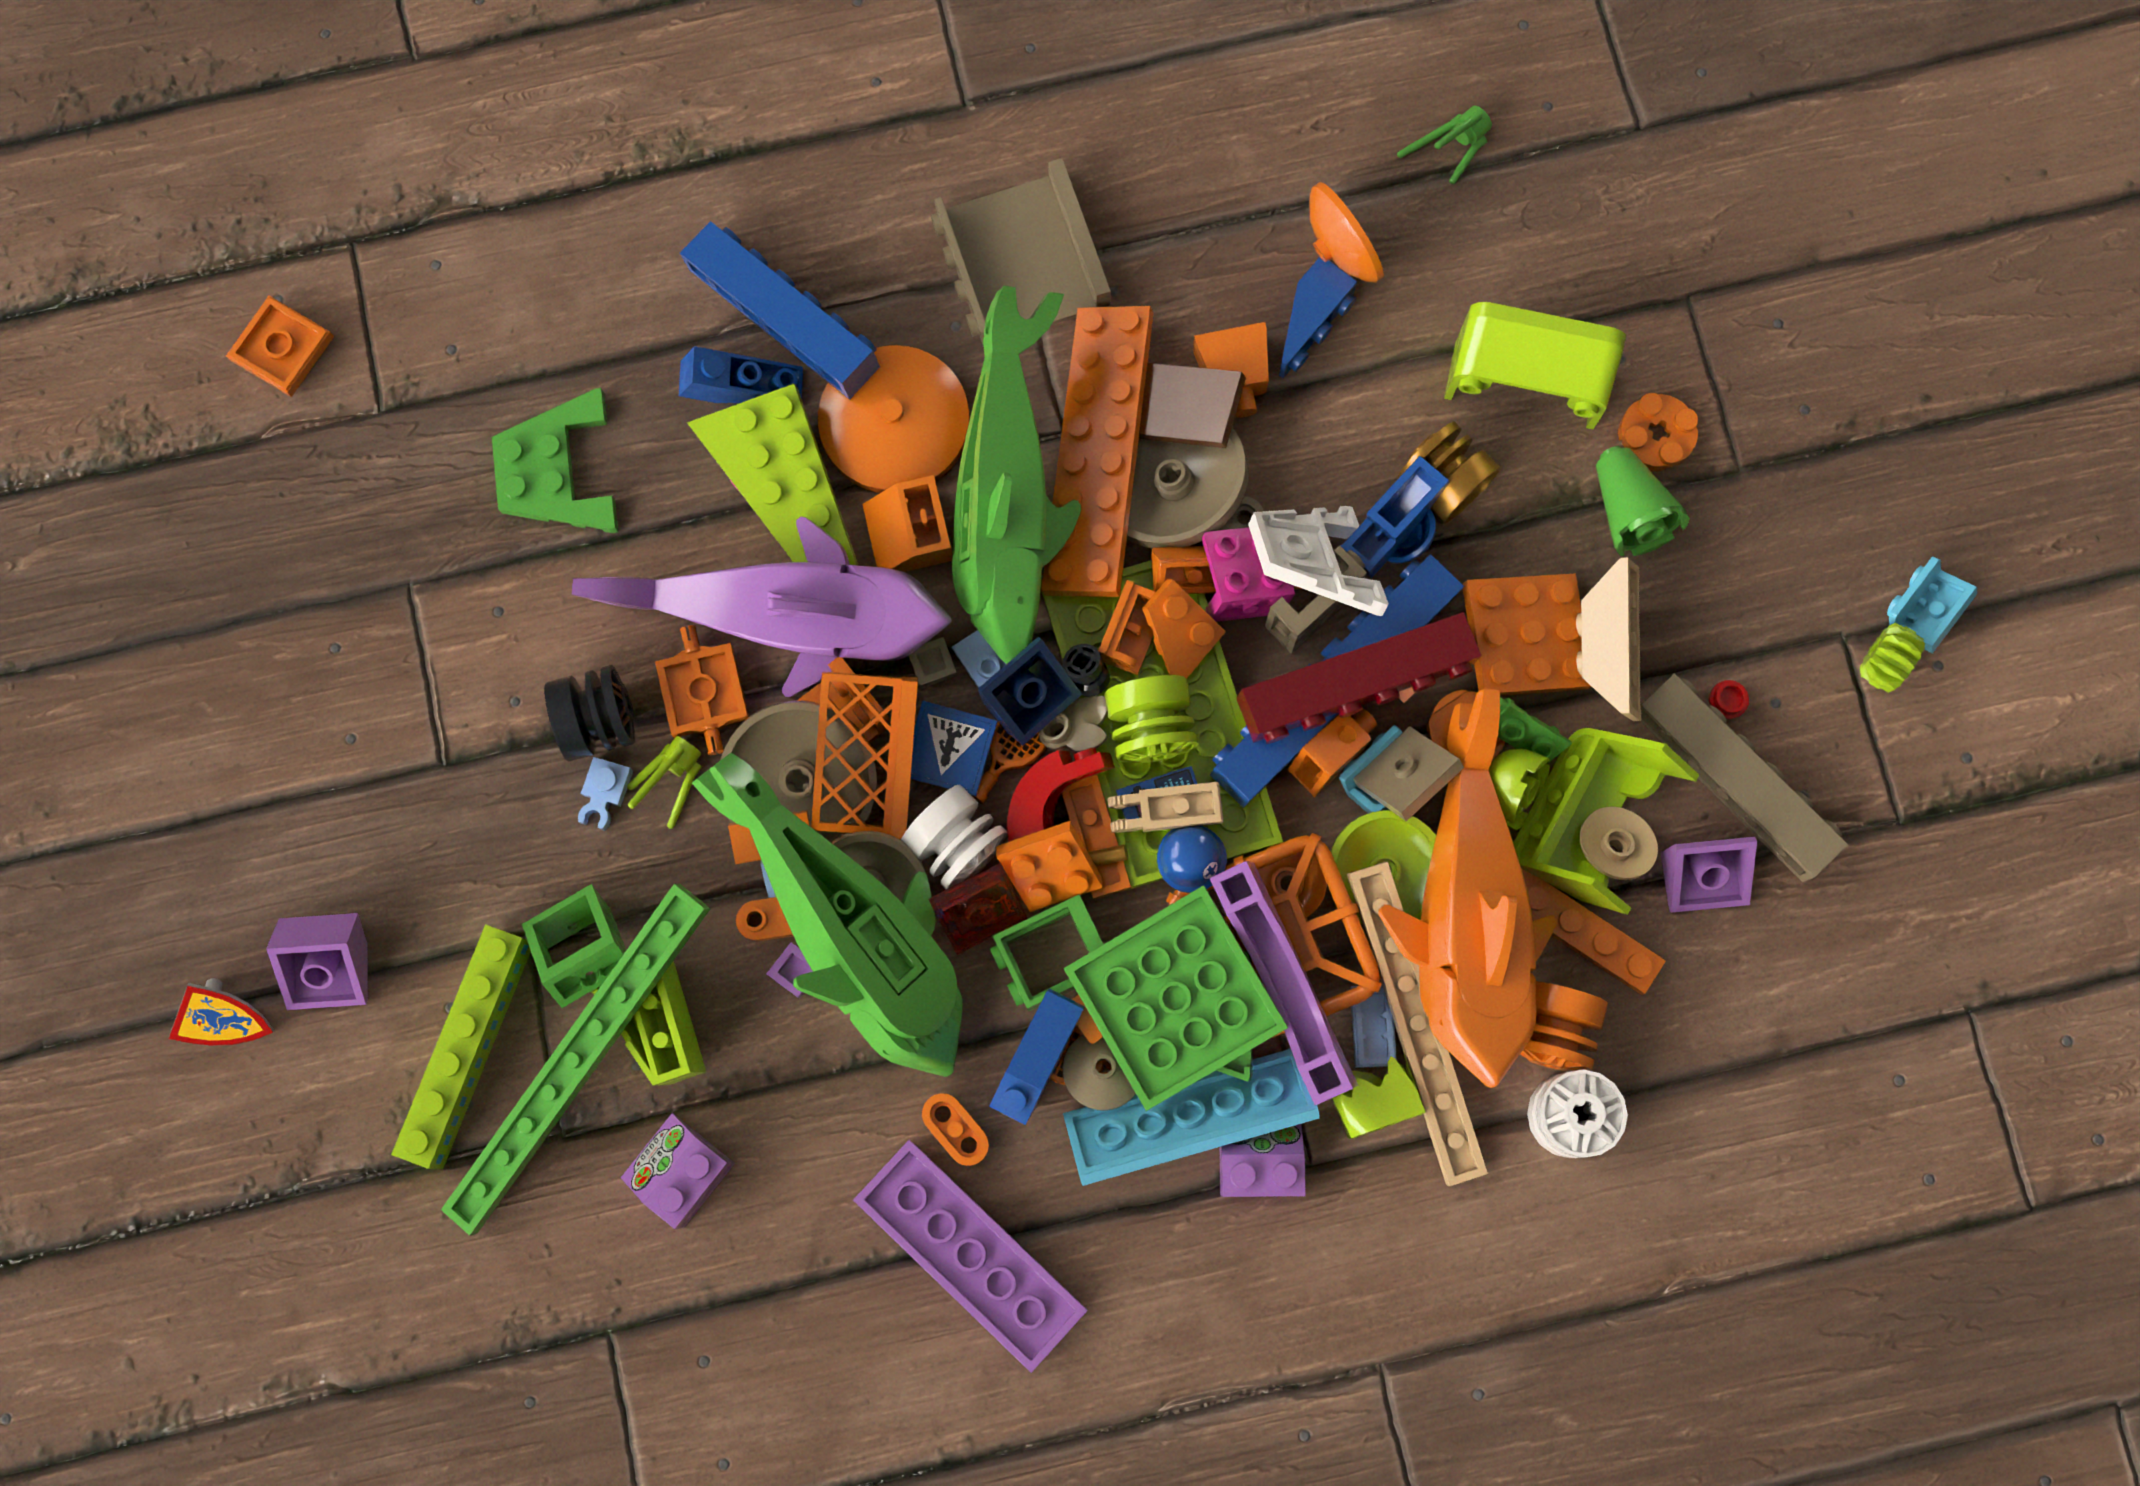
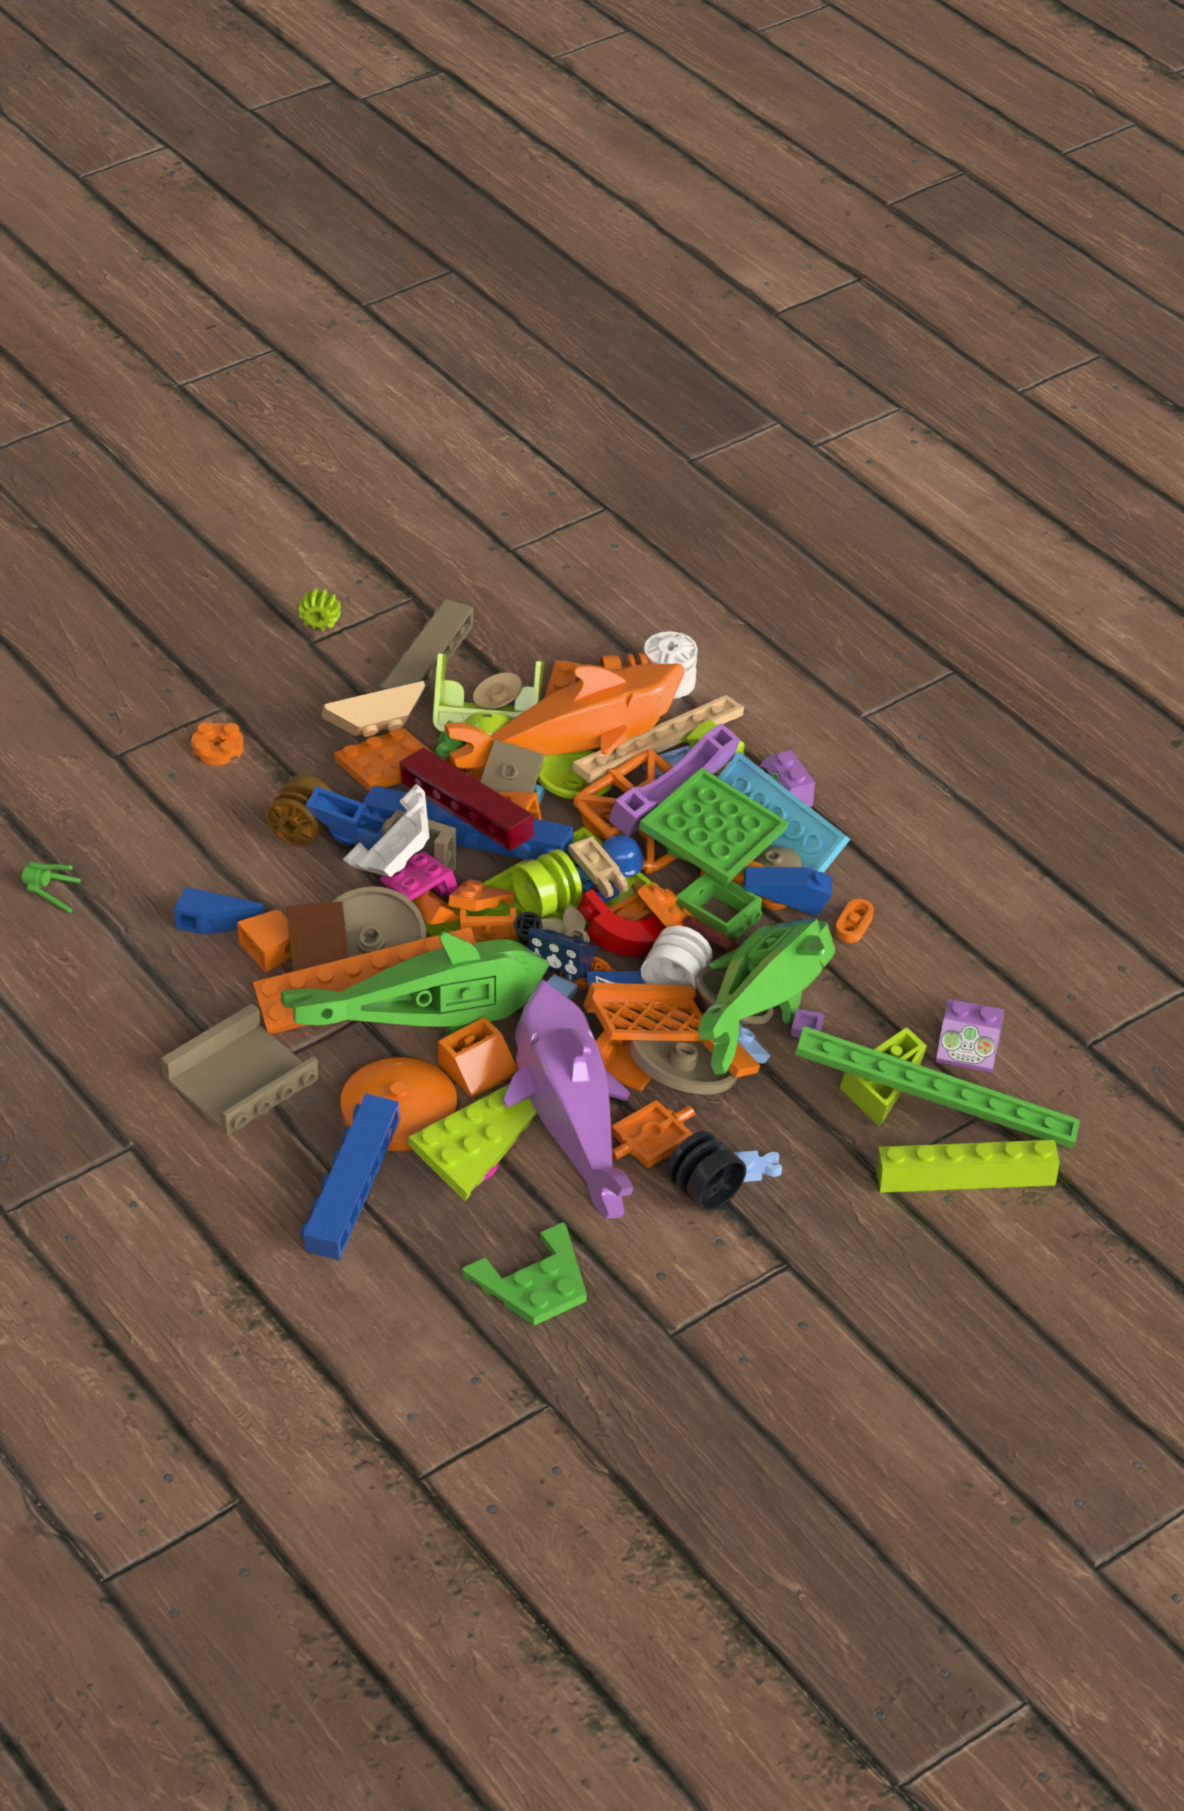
camera: 120 degrees left, 35 degrees down
shield [169,978,274,1046] -> none
orange plate [226,295,334,397] -> none
medium lavender slope [266,913,368,1010] -> none
bright green window [522,884,626,1008] -> none
lime plant [627,736,702,829] -> none
blue slope [679,346,803,403] -> none
orange plate [736,897,793,942] -> none
medium lavender plate [853,1139,1088,1373] -> none
orange dish [1309,182,1384,283] -> none
lime windscreen [1444,302,1626,429] -> none
bright green cone [1596,446,1690,556] -> none
medium lavender slope [1661,837,1757,913] -> none
red plate [1708,680,1749,719] -> none
medium azure bracket [1887,556,1977,654] -> none

